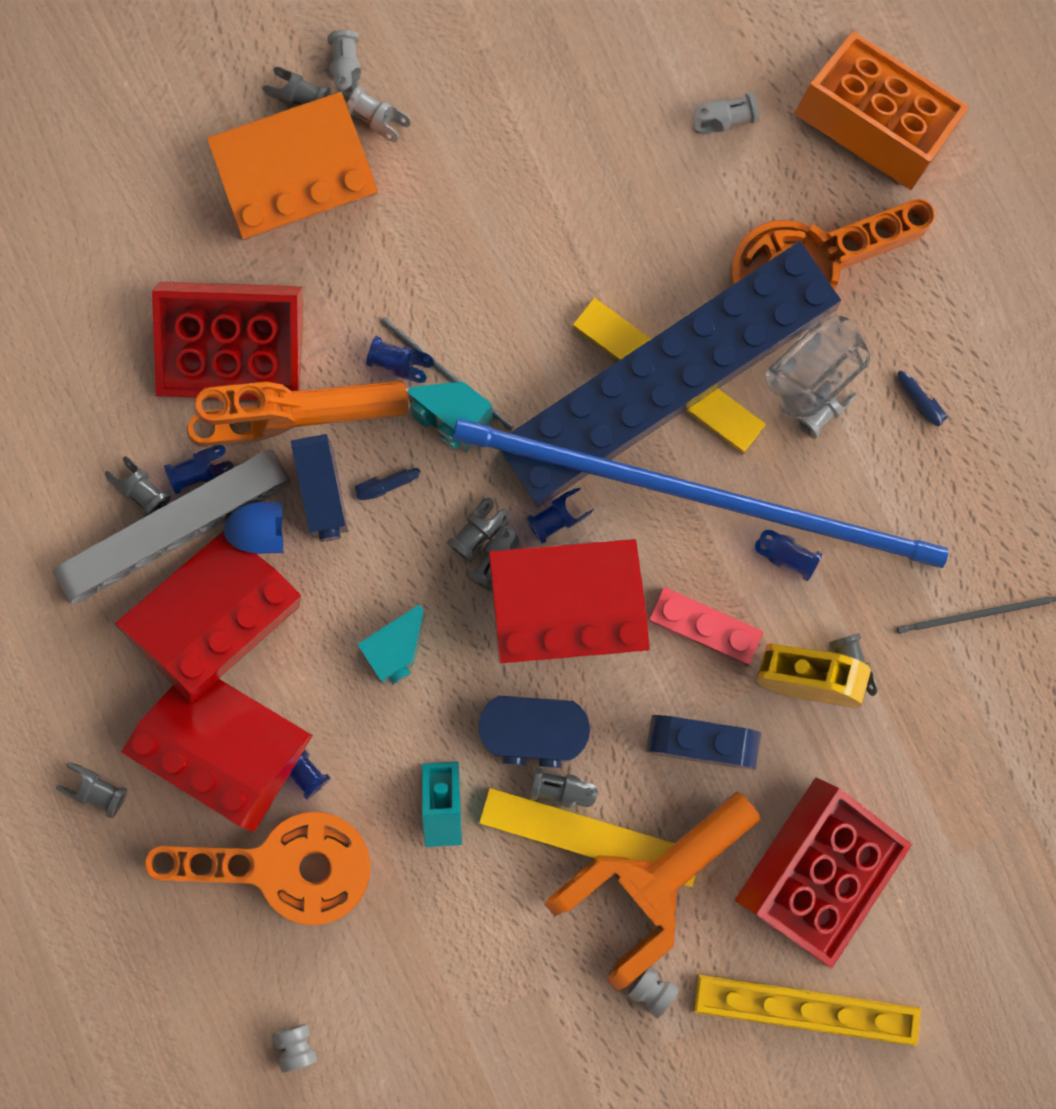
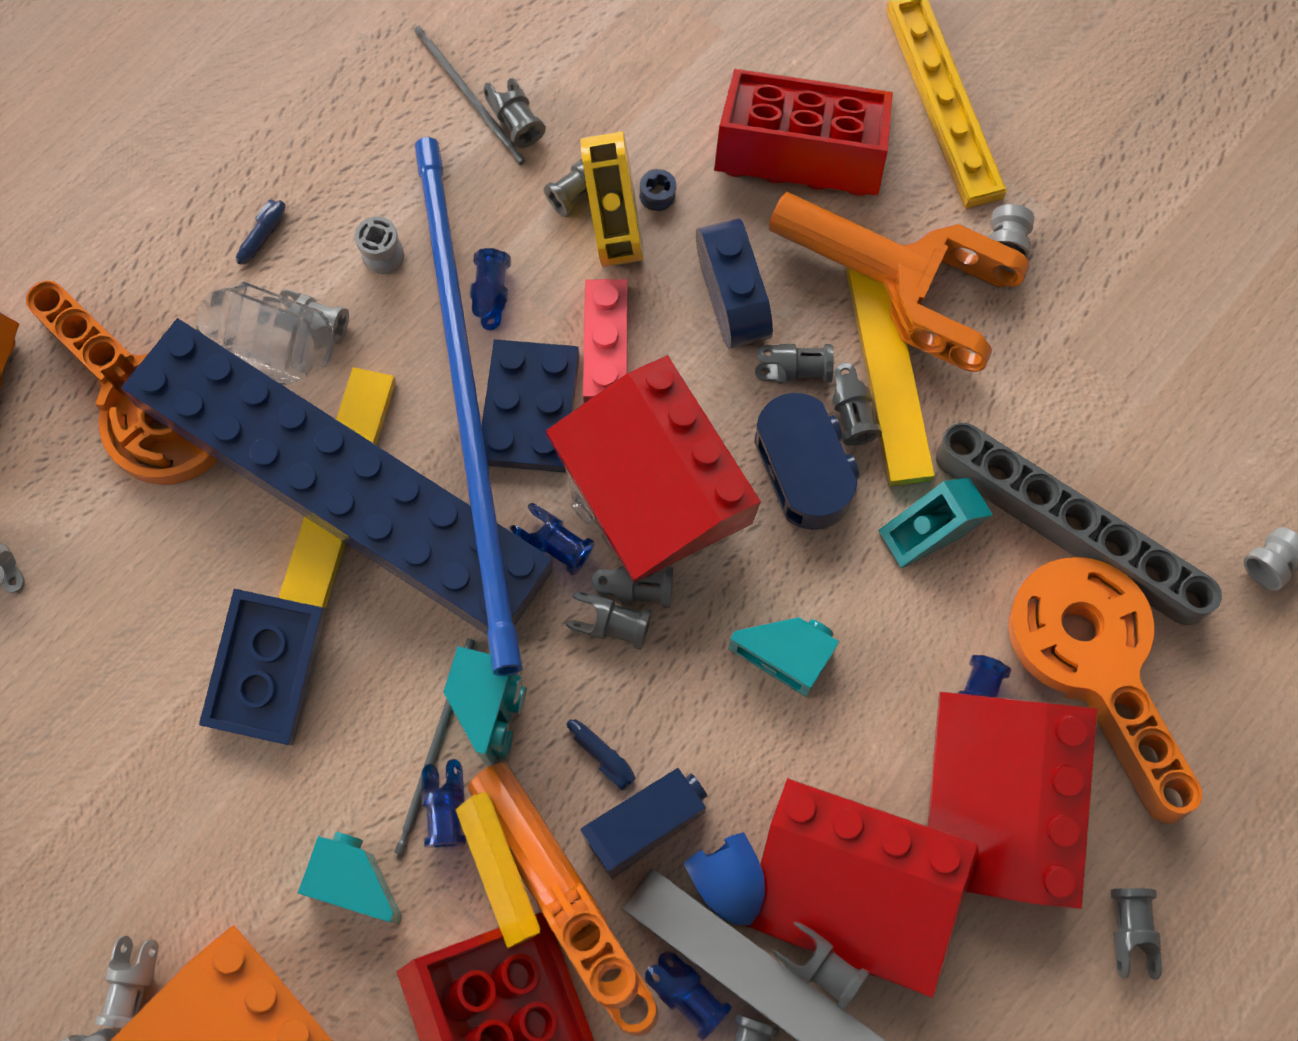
camera: 110 degrees left, 10 degrees down
none -> dark blue plate [199,589,327,745]
none -> teal slope [298,831,402,925]
none -> light grey wheel [354,216,404,274]
none -> yellow tile [456,791,540,949]
none -> dark blue plate [482,339,580,473]
none -> dark grey piece [483,78,546,148]
none -> dark blue bush [639,169,677,211]
none -> dark grey piece [755,344,834,382]
none -> dark grey piece [774,922,869,1011]
none -> dark grey beam [936,423,1222,625]

